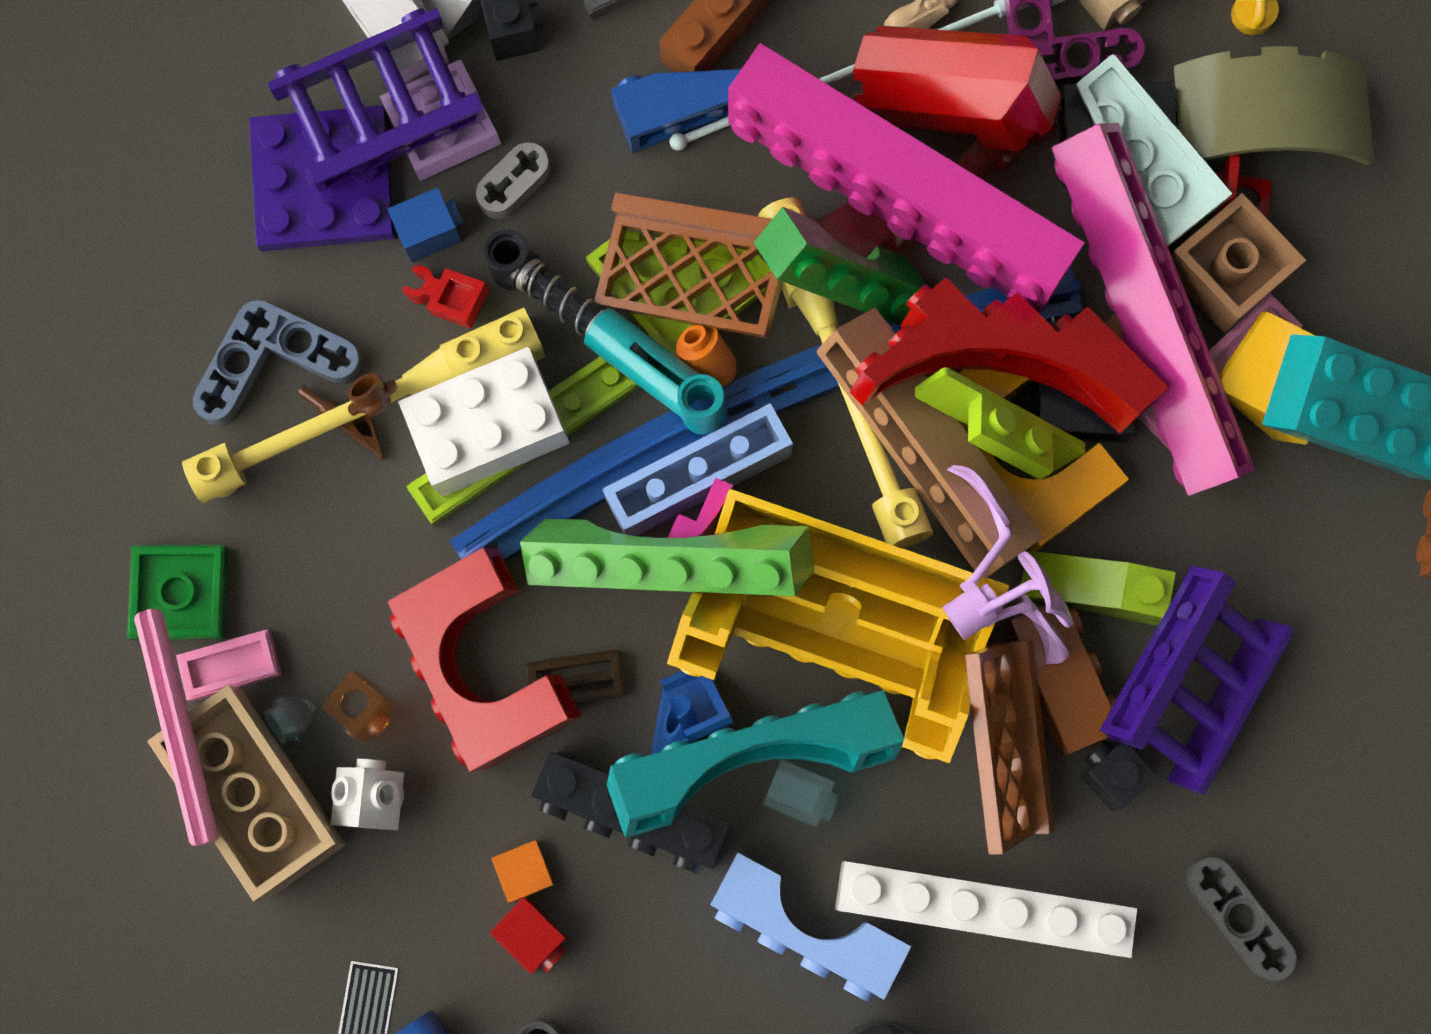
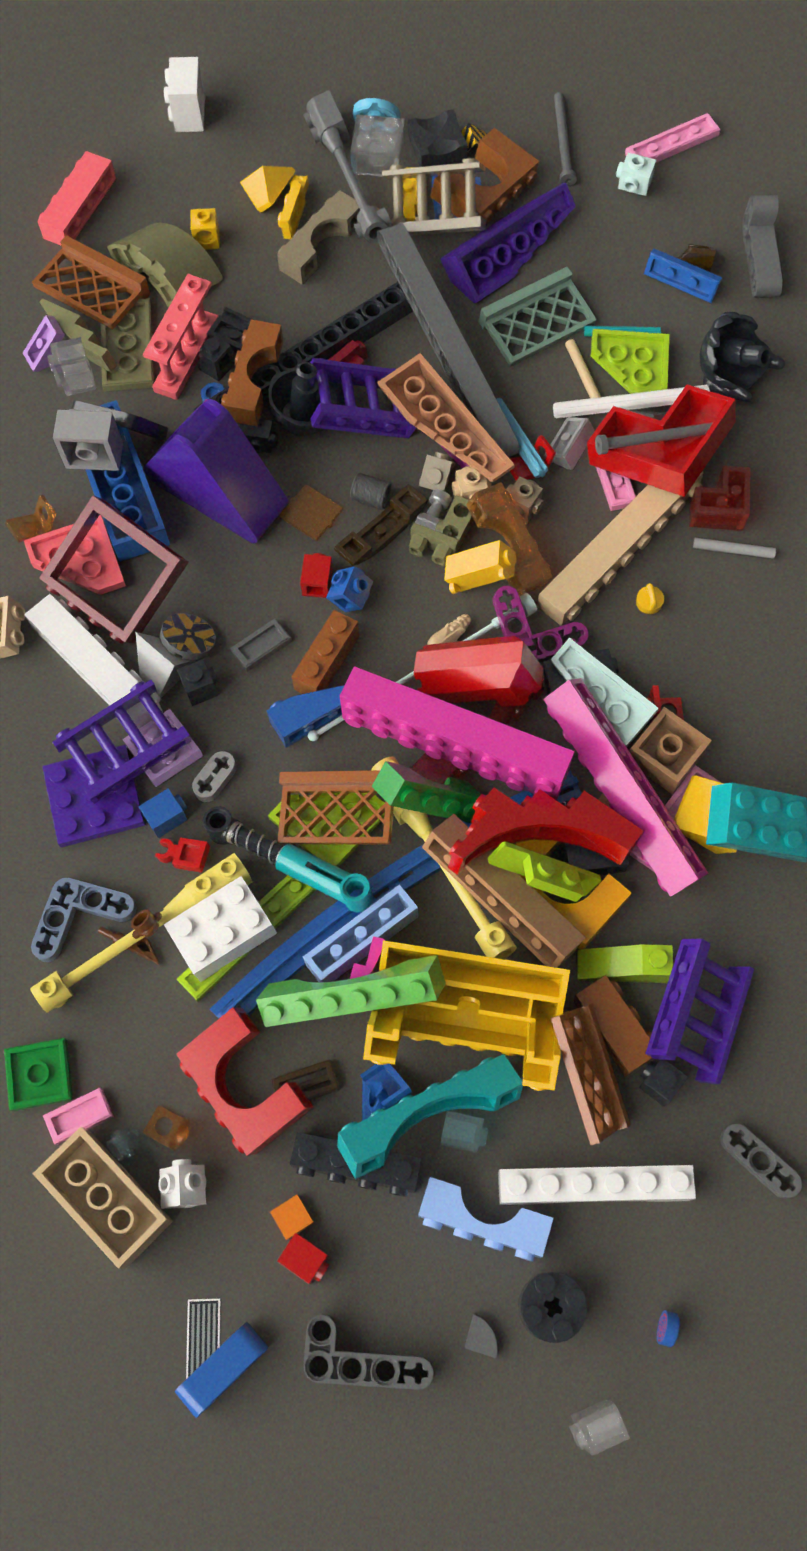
camera: 10 degrees left, 10 degrees down
bright pink axle [134,609,218,846] -> none
orange brick [676,325,737,388] -> none
lavender plant [942,465,1074,664] -> none
olive panel [1174,46,1374,165] -> none

